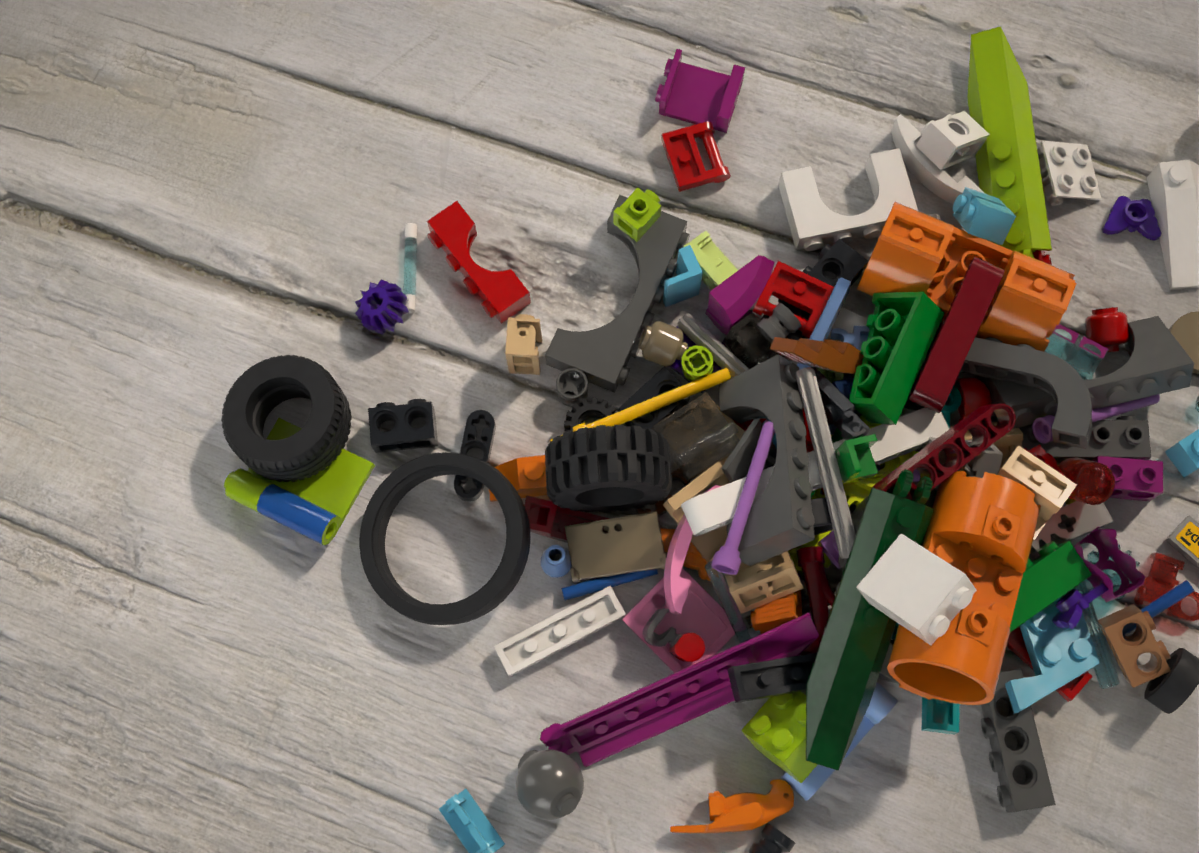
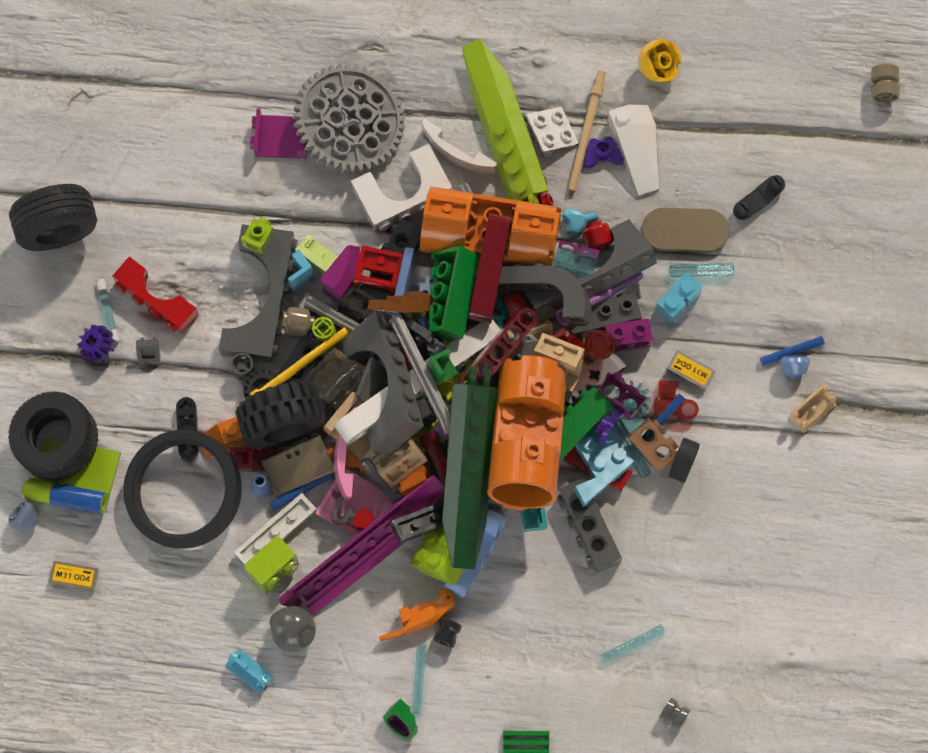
camera: 15 degrees left, 0 degrees up
black brick [368,399,438,453] -> none
tan hinge [505,314,543,375] -> none
red plate [661,122,731,192] -> none
medium lavender piece [711,421,775,575] -> none
dark grey wheel [756,303,802,344] -> none
white brick [856,534,977,645] -> none
white brick [916,111,990,170] -> none
medium azure piece [953,187,1016,245] -> none
none -> sand blue cone [8,502,38,531]
none -> black tyre [9,184,98,251]
none -> tile [49,561,99,592]
none -> dark grey tile [136,337,161,362]
none -> lime brick [243,535,299,594]
none -> light grey gear [293,63,406,174]
none -> medium azure rock [562,209,599,237]
none -> tan bar [567,70,606,192]

